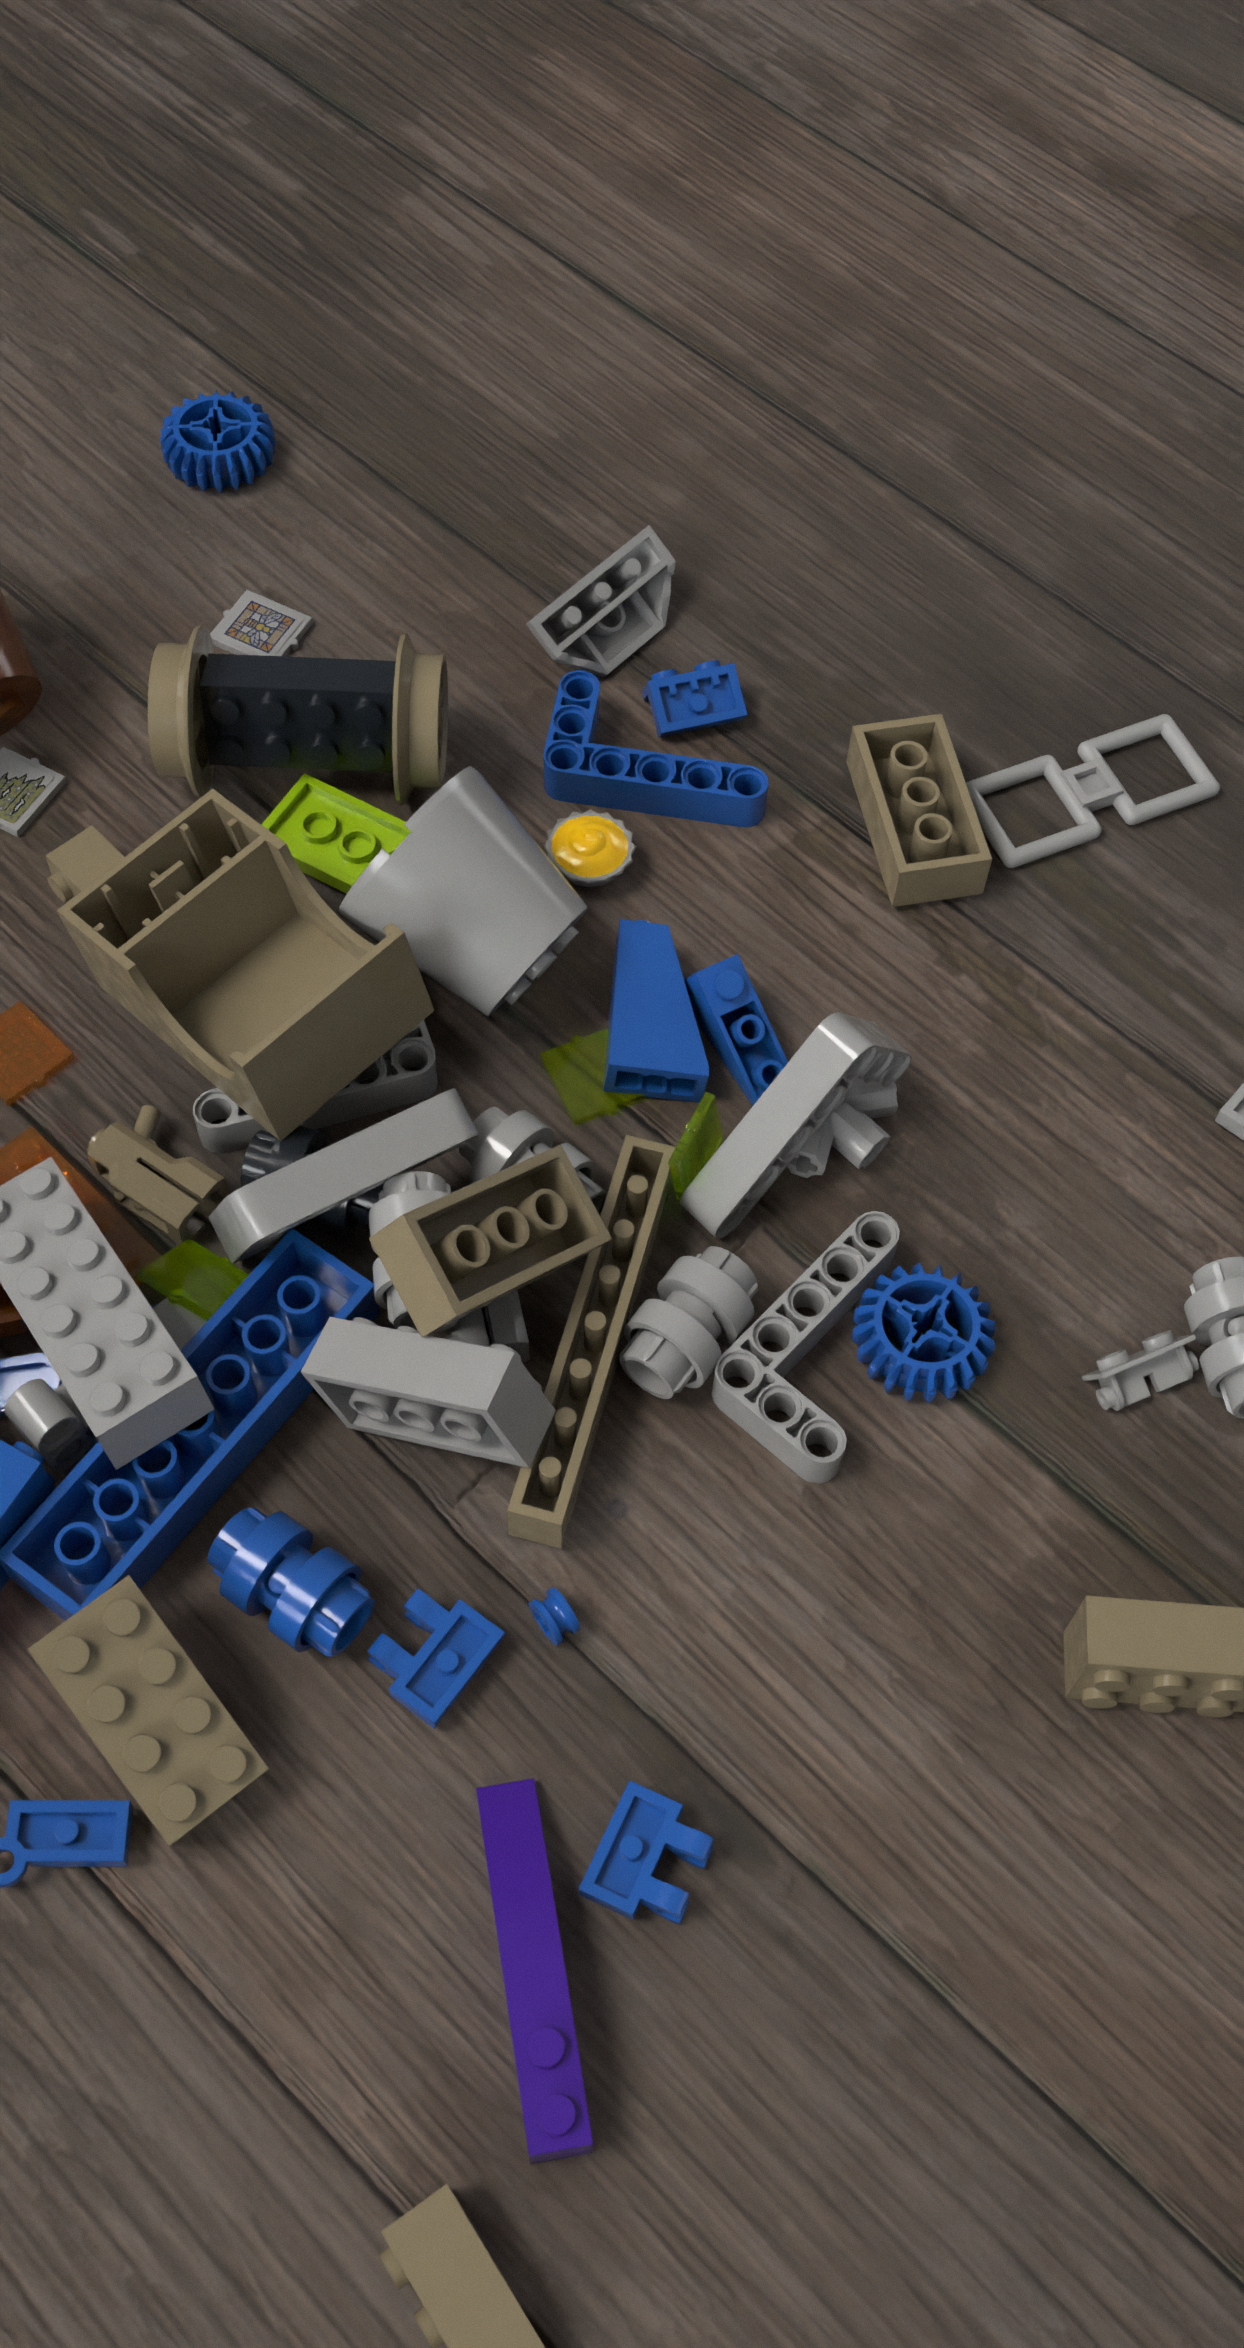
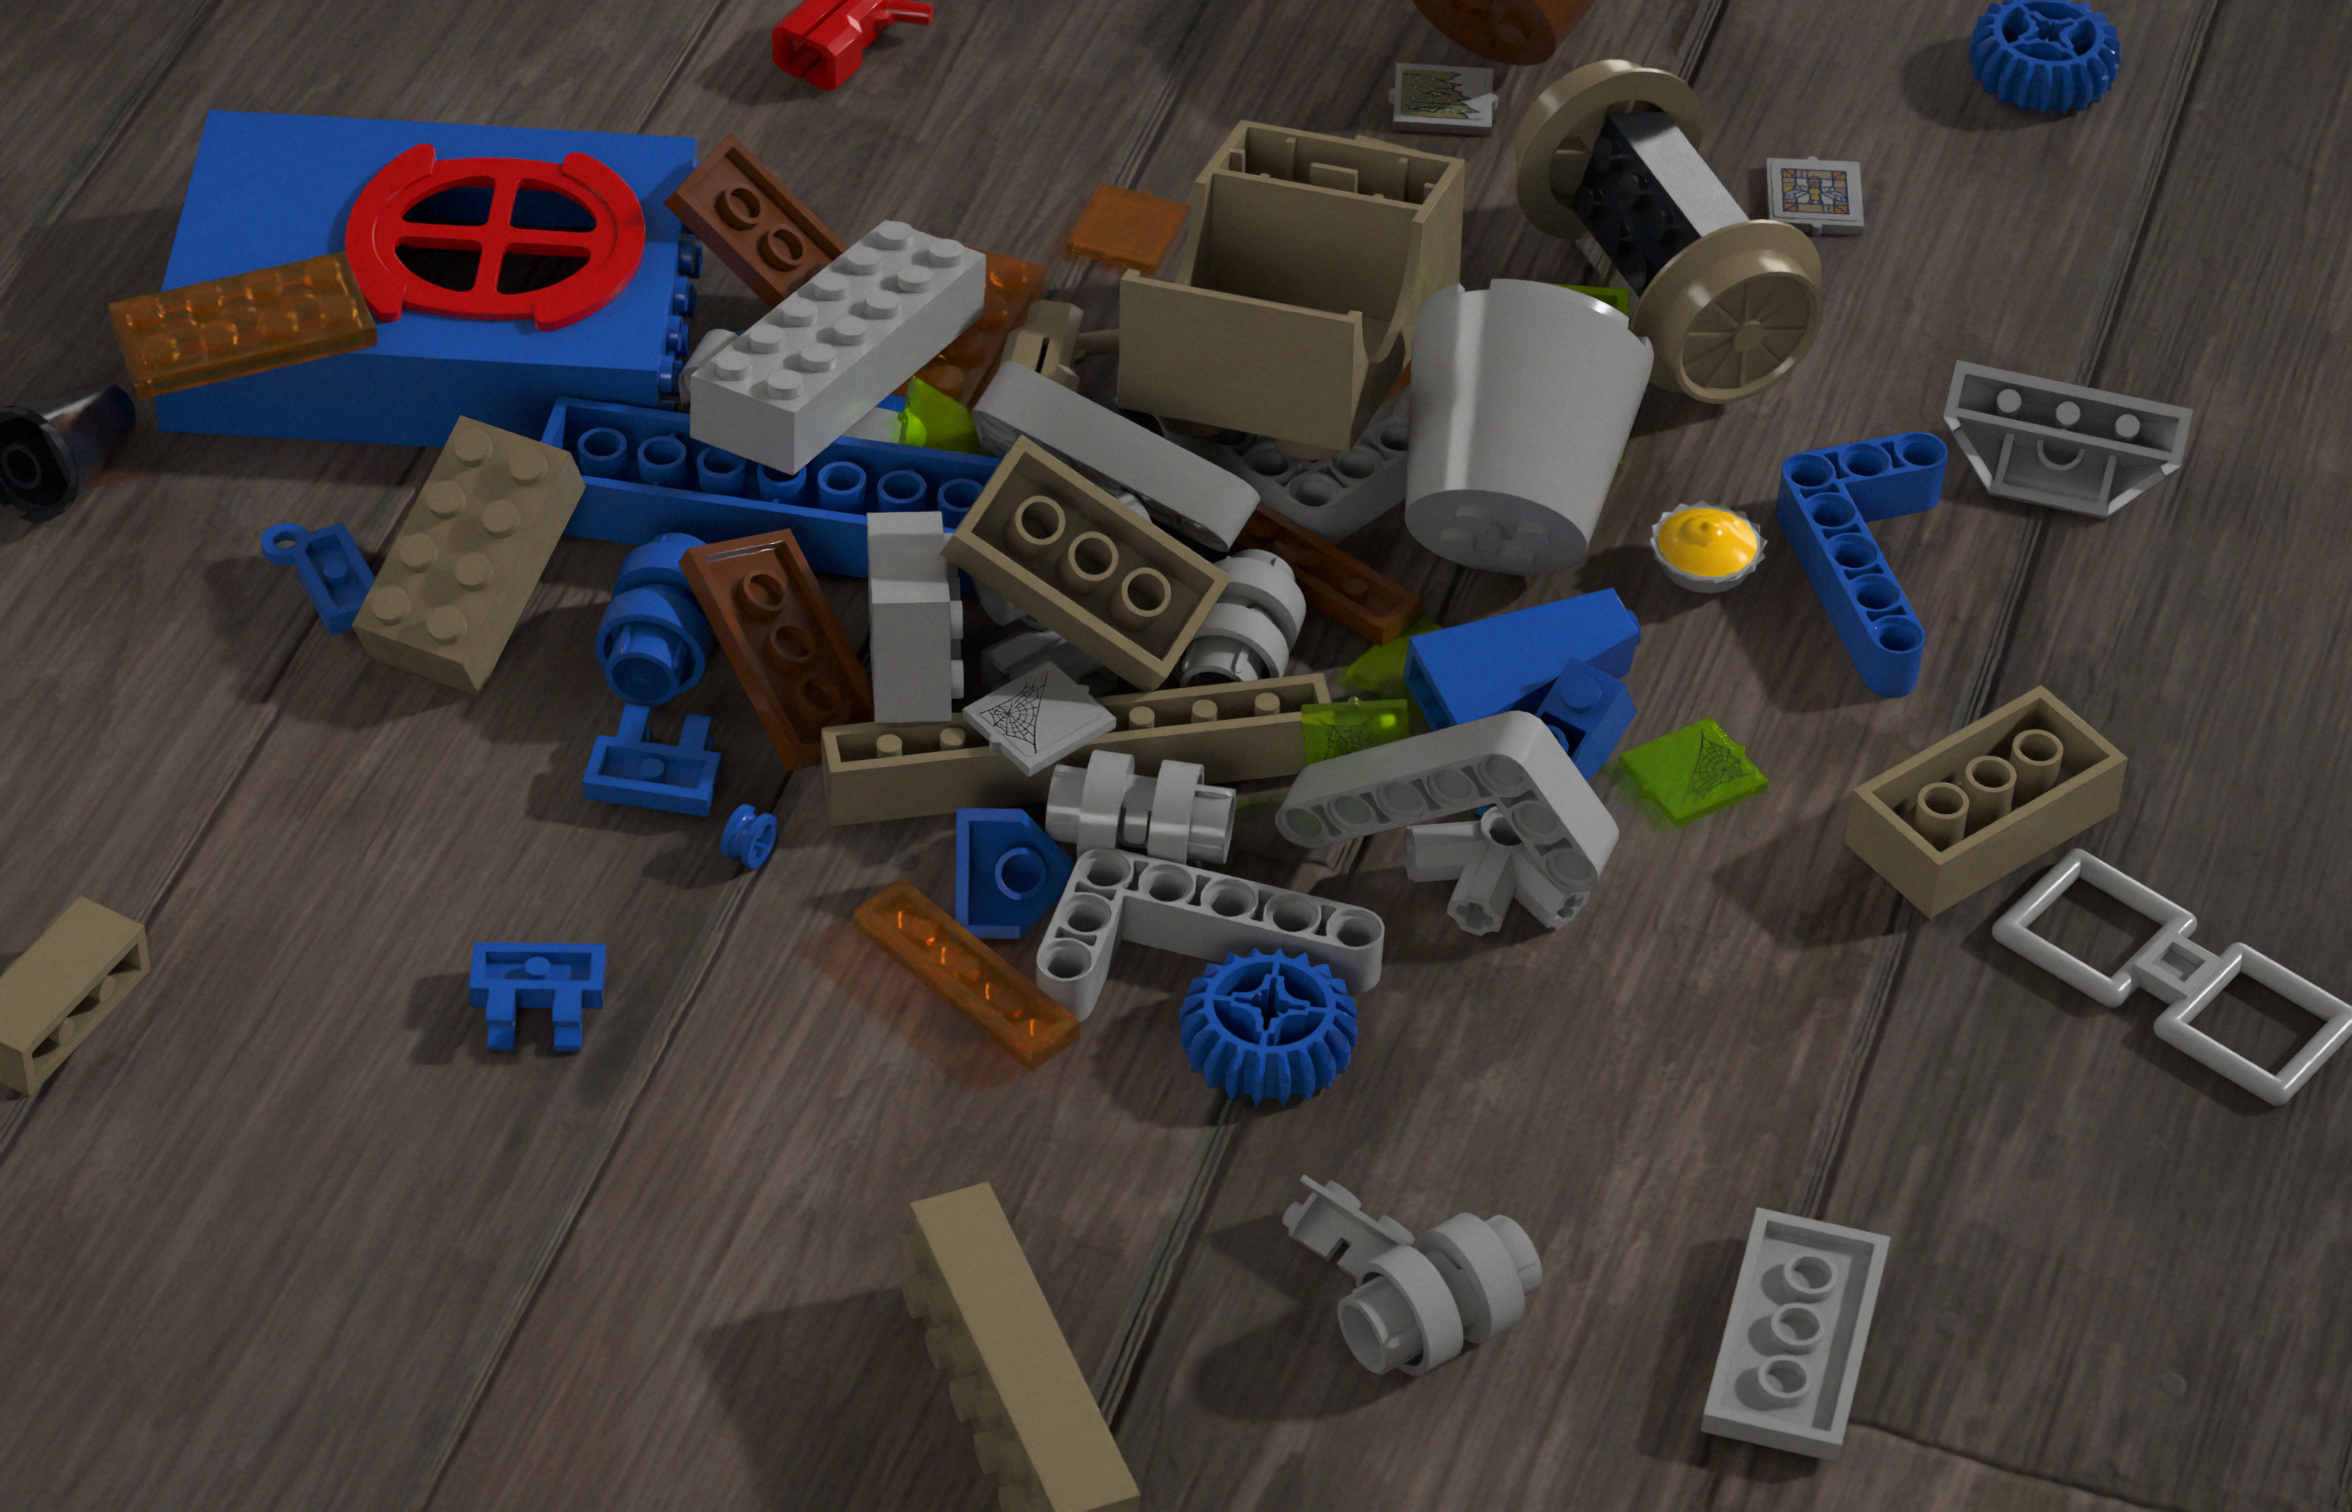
camera: 65 degrees right, 15 degrees down
dark purple slope [476,1778,593,2165] -> none
blue bracket [642,660,748,738] -> none
none -> reddish brown plate [678,529,875,771]
none -> clear orange plate [854,878,1080,1072]
none -> blue slope [955,808,1076,939]
none -> light grey piece [963,660,1116,777]
none -> reddish brown plate [1225,502,1423,648]
none -> clear neon green piece [1619,717,1769,828]

